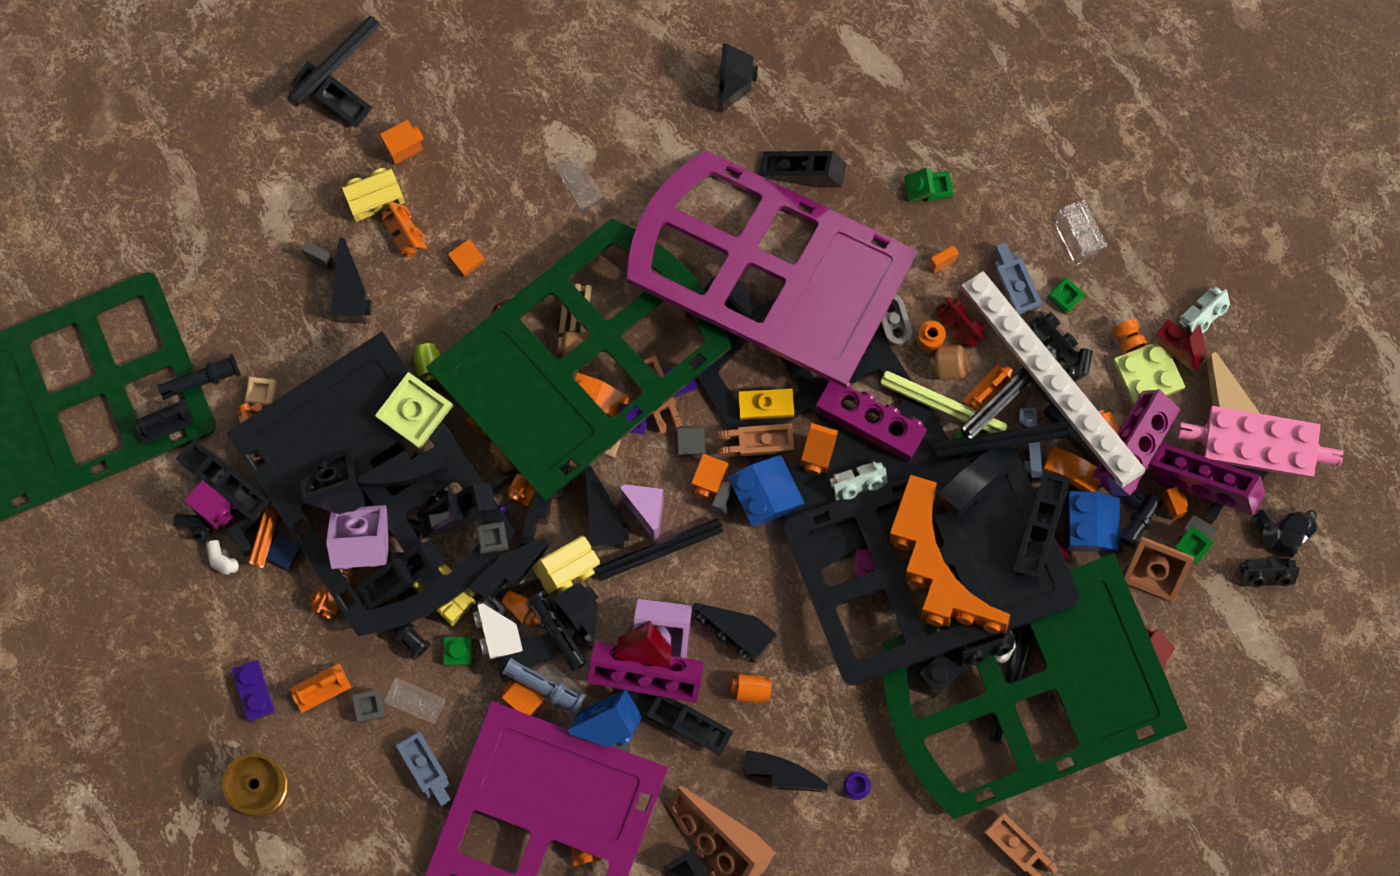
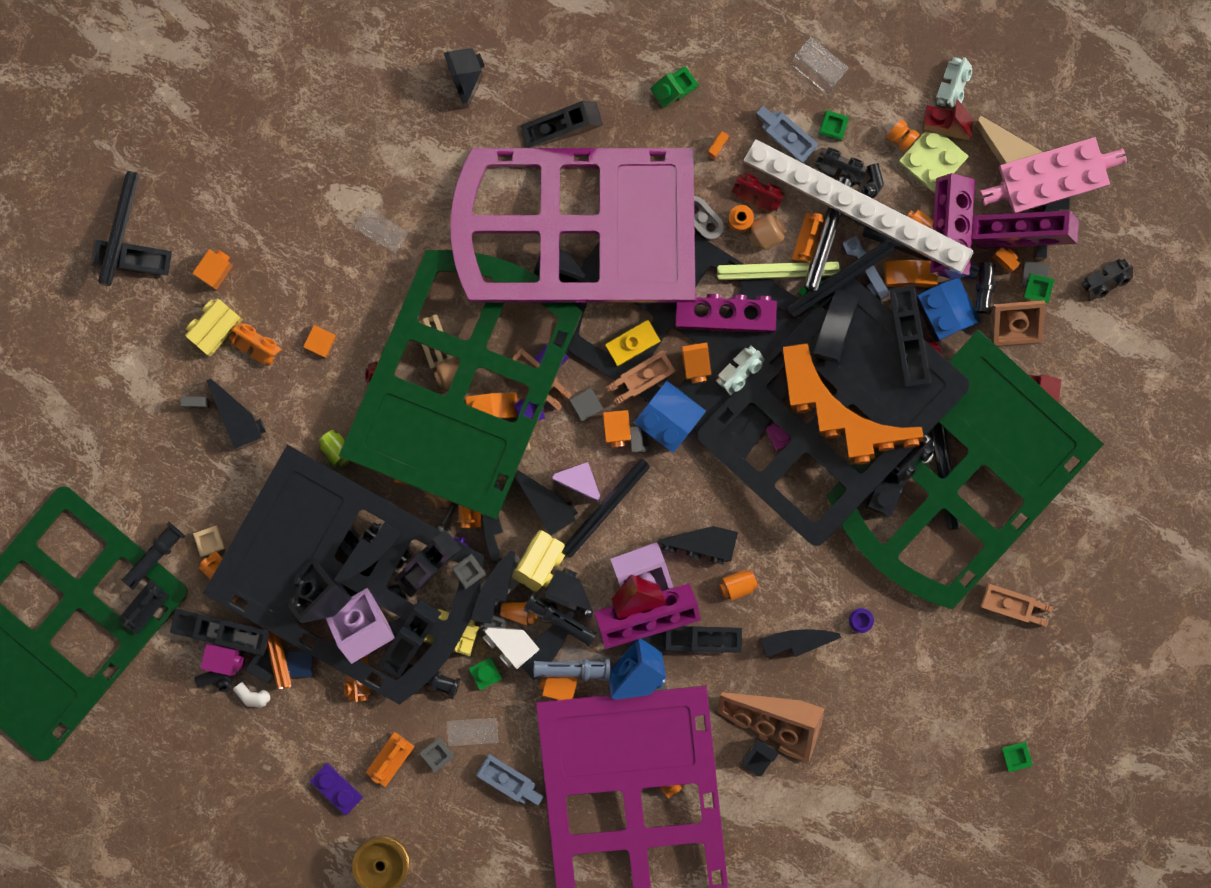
camera: 25 degrees left, 10 degrees up
yellowish green plate [375,372,453,449] -> none
black animal [1251,509,1319,558] -> none

